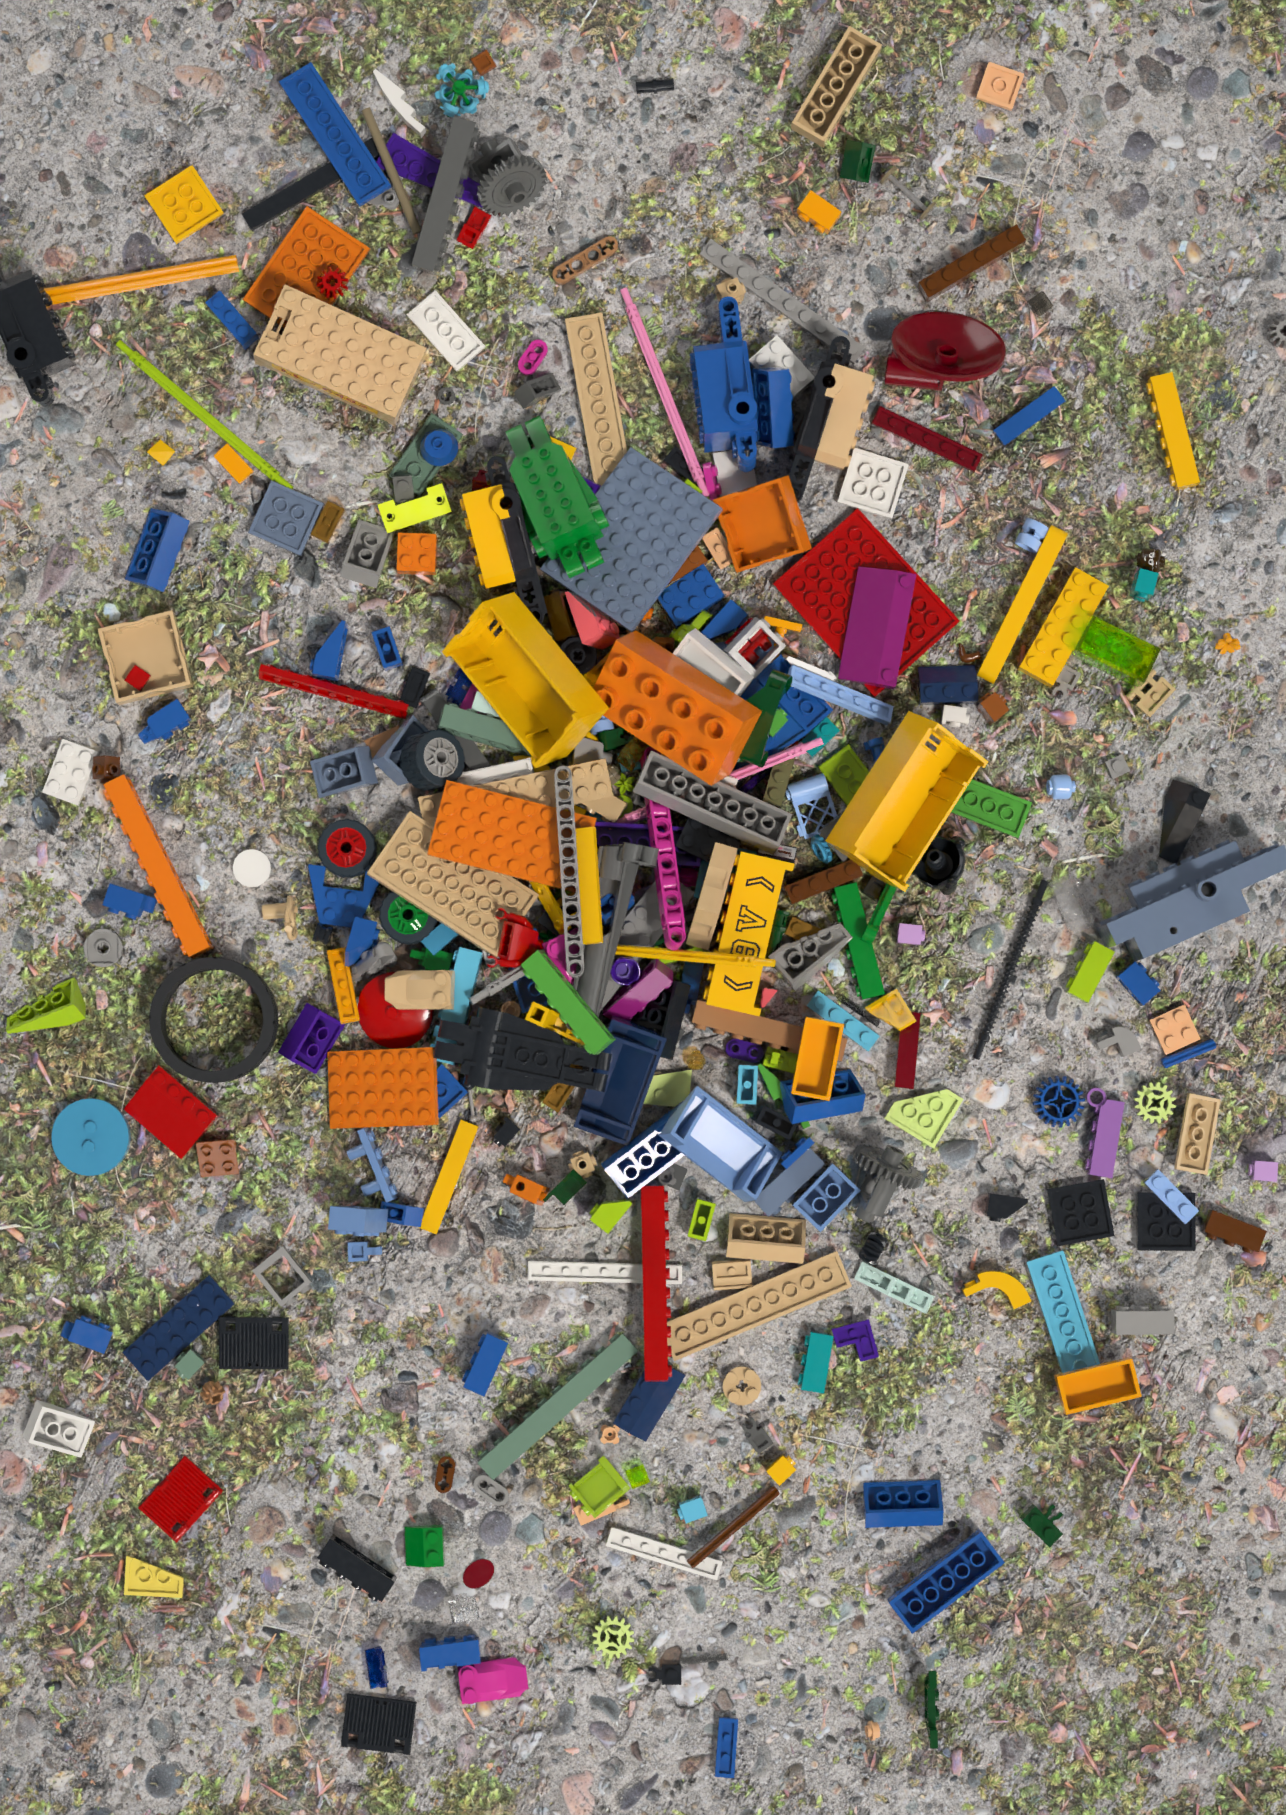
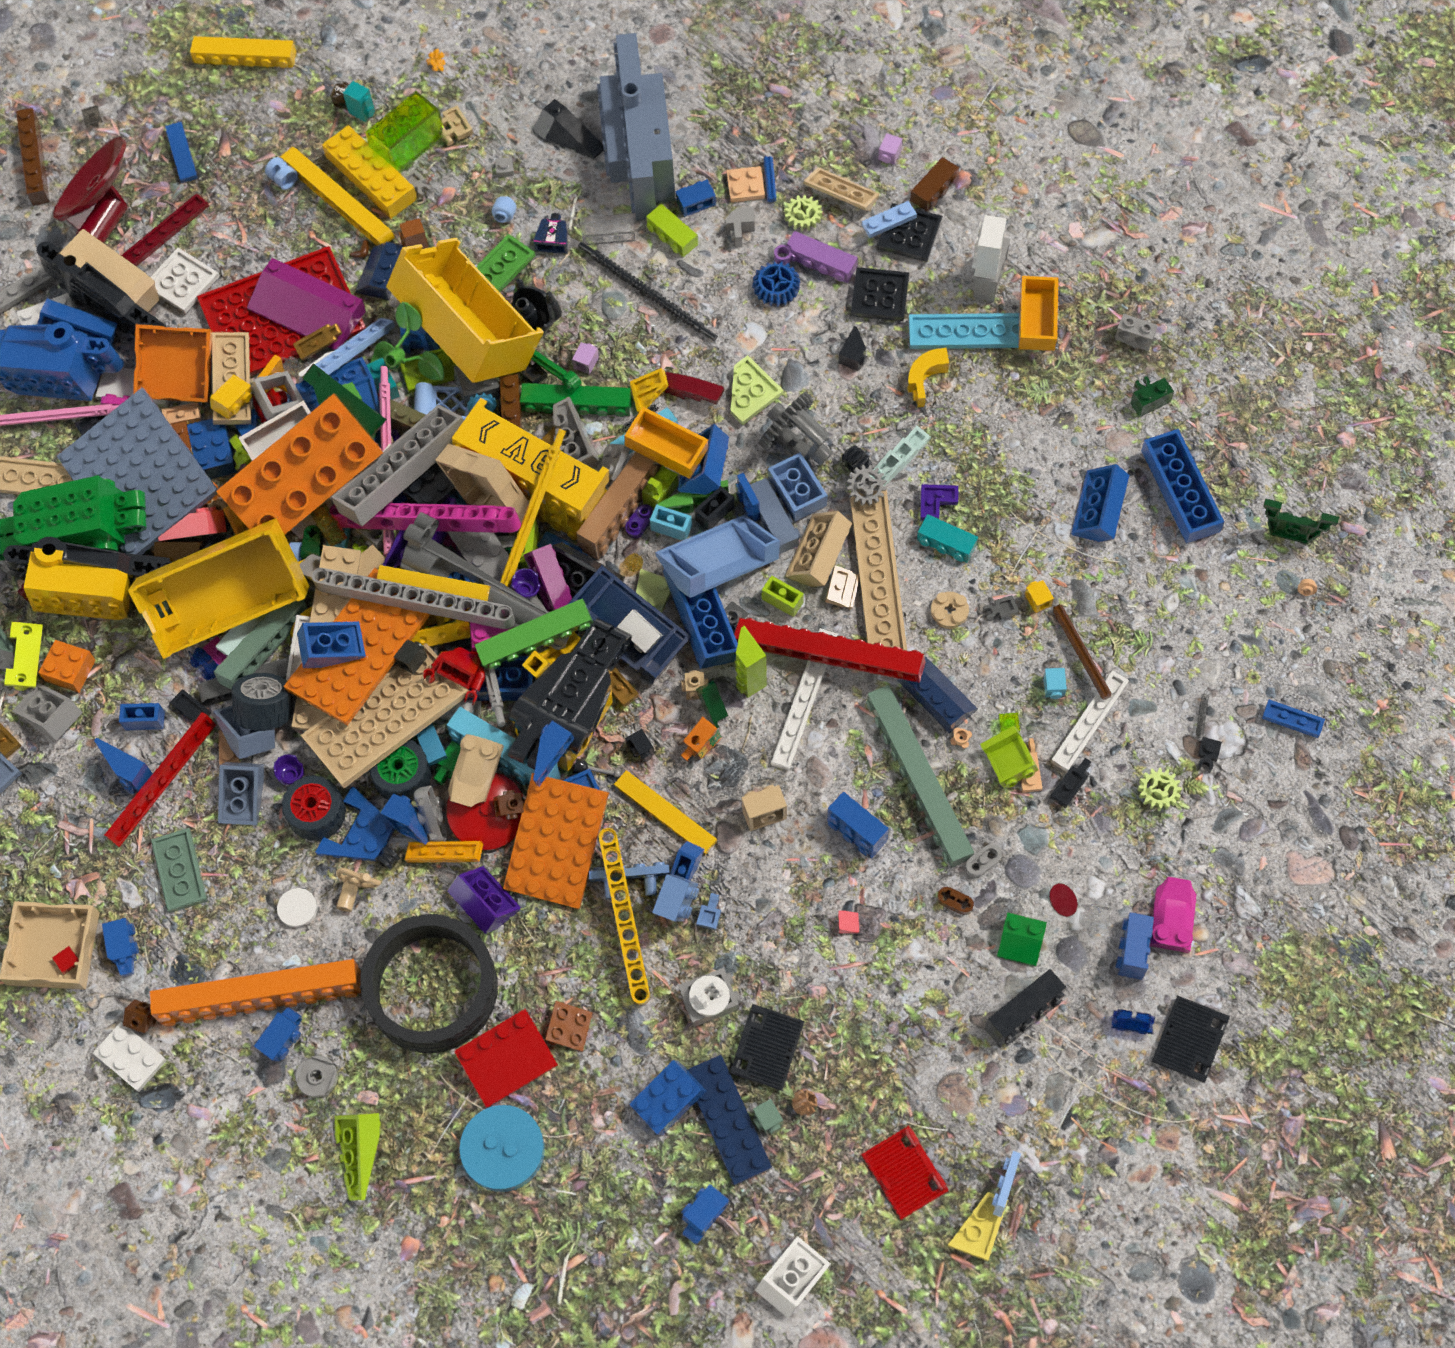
camera: 65 degrees left, 20 degrees down
none -> sand green tile [151,828,208,913]
none -> yellow brick [210,374,252,419]
none -> tan plate [212,332,251,425]
none -> dark purple hair [273,754,304,786]
none -> pearl gold hinge [293,323,342,361]
none -> blue slope [297,621,366,668]
none -> bright green plant [371,302,445,381]
none -> pearl dark grey brick [394,639,427,674]
none -> reddish brown brick [493,790,525,819]
none -> dark blue torso [533,213,568,254]
none -> blue slope [533,721,574,787]
none -> light grey plate [596,444,630,482]
none -> yellow beam [599,828,650,1005]
none -> white brick [617,610,663,653]
none -> blue brick [629,1060,706,1135]
none -> white plate [689,976,730,1017]
none -> tan brick [742,785,787,831]
none -> coral slope [838,911,859,934]
none -> light grey gear [846,465,887,506]
none -> white brick [972,215,1006,280]
none -> light blue plate [992,1151,1021,1217]
none -> black hinge [1049,758,1092,809]
none -> light grey brick [1115,314,1158,351]

